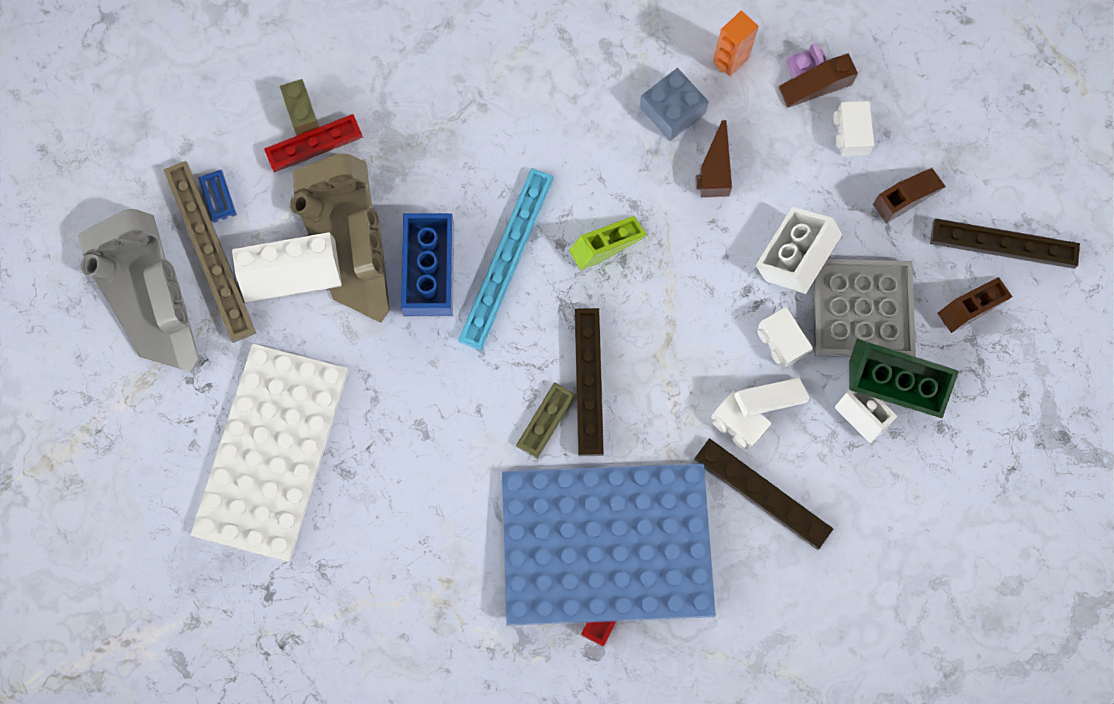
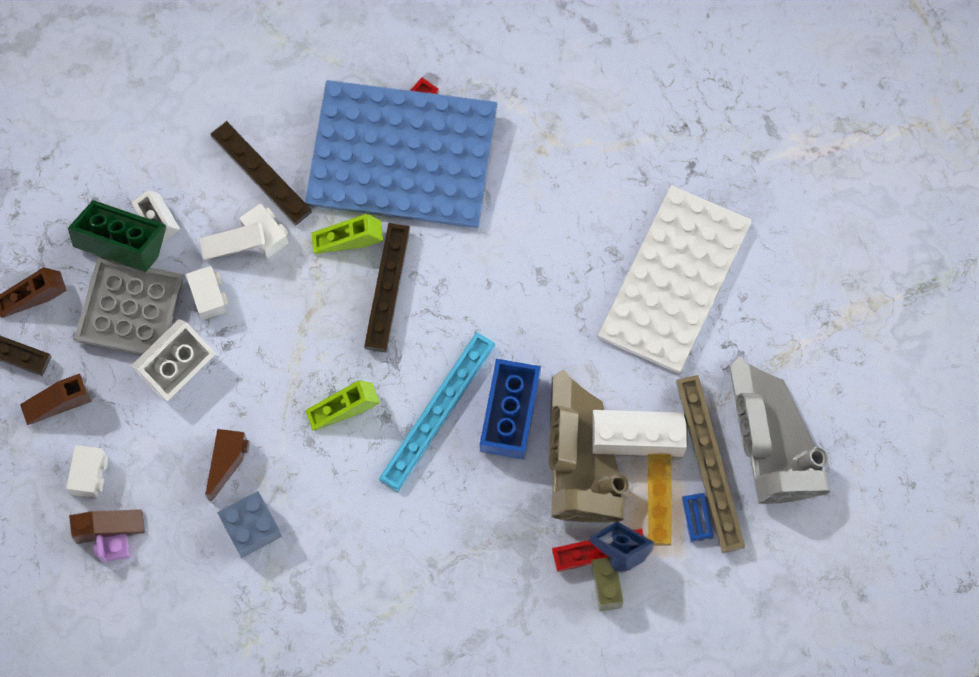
camera: 165 degrees left, 5 degrees down
olive tile [516,382,576,459] -> none
orange brick [713,10,759,76] -> none
none -> lime slope [311,214,383,254]
none -> dark blue slope [589,521,654,572]
none -> clear yellow plate [648,454,671,546]

